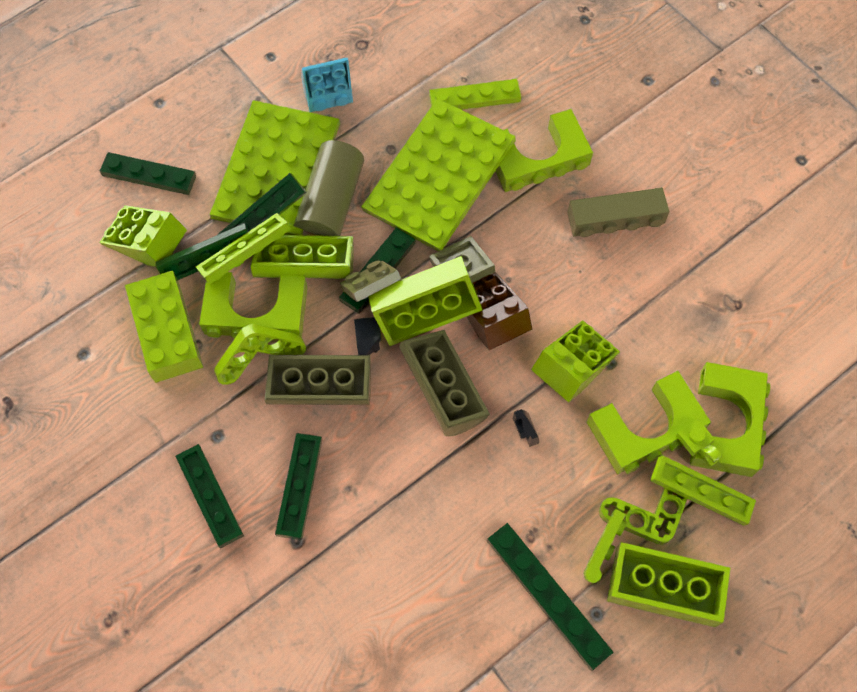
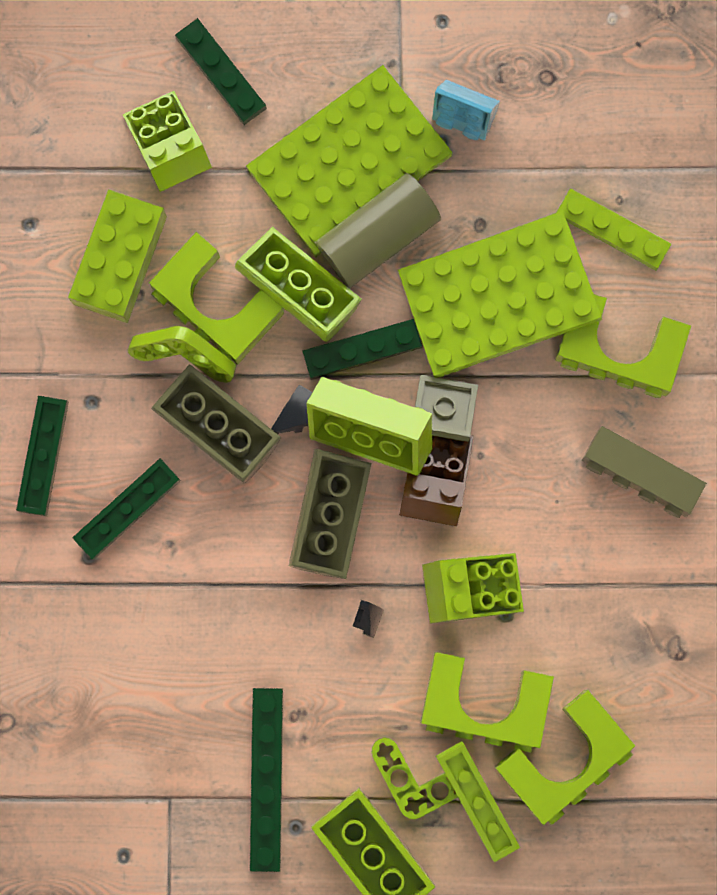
camera: 40 degrees right, 15 degrees up
dark green plate [156,223,249,280] -> none
lime plate [196,213,291,284] -> none
dark green plate [218,173,307,235] -> none
olive plate [340,261,401,302] -> none
lime plate [583,509,627,583] -> none
lime plate [676,419,722,467] -> none

